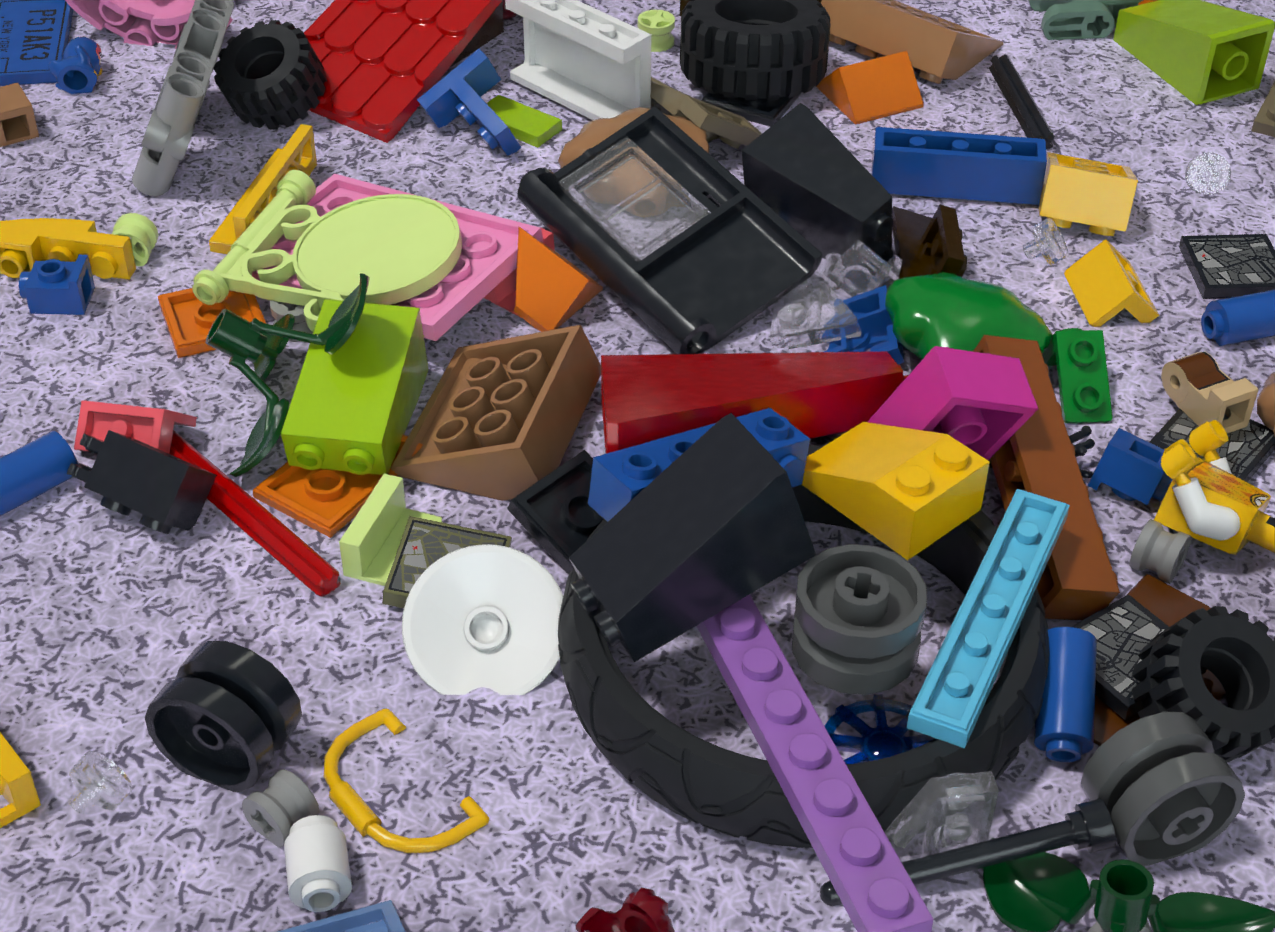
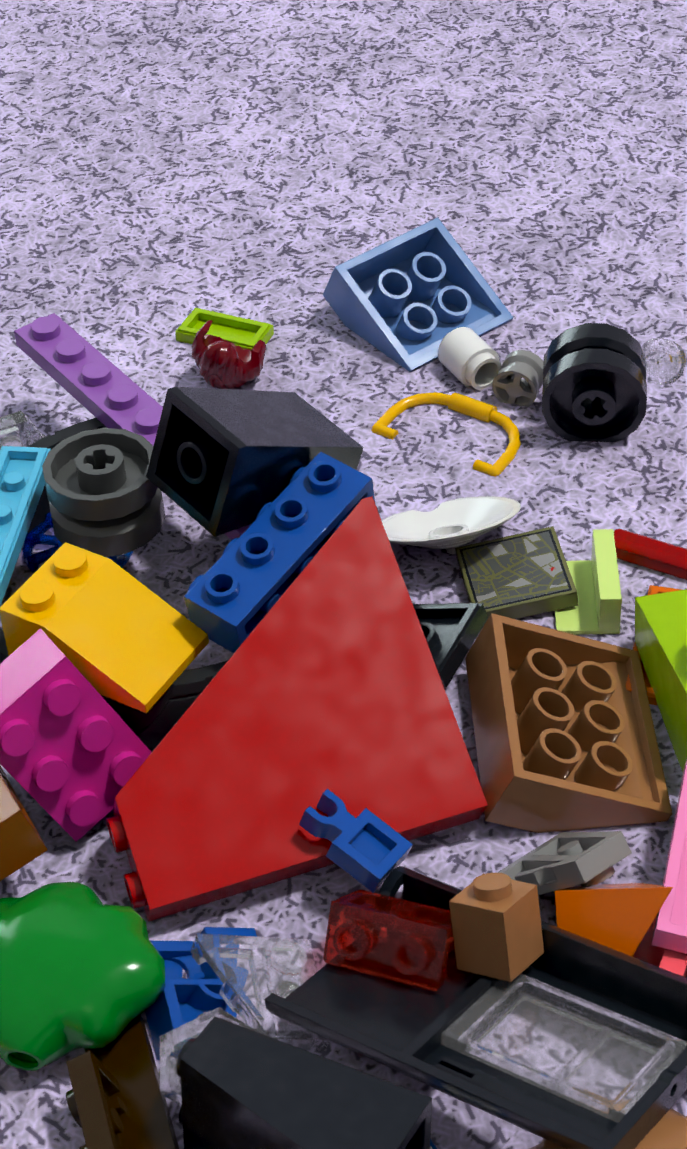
camera: 165 degrees right, 0 degrees up
none -> blue plate [299,789,413,893]
none -> clear red bracket [323,889,455,991]
none -> medium nougat brick [449,873,544,982]
none -> light grey wing [497,831,632,895]

